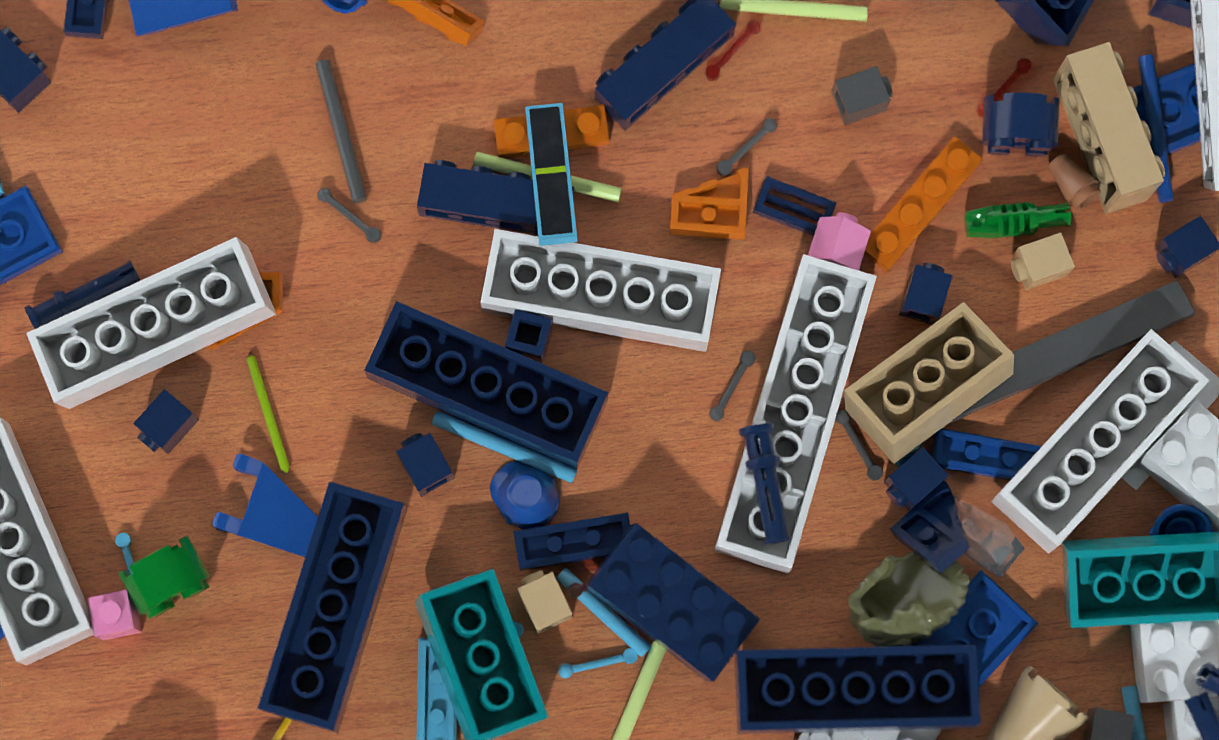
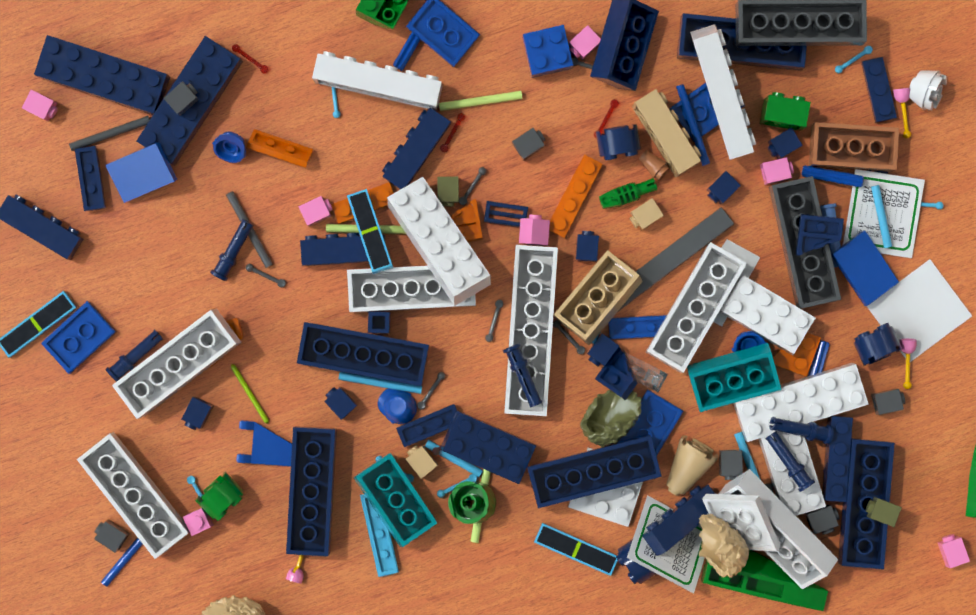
camera: 10 degrees left, 10 degrees up
none -> dark blue pin [210,219,254,281]
none -> bright pink brick [298,196,333,226]
none -> white brick [387,177,491,306]
none -> dark grey hinge [417,372,446,410]
none -> olive brick [437,176,459,207]
none -> green brick [448,481,496,524]

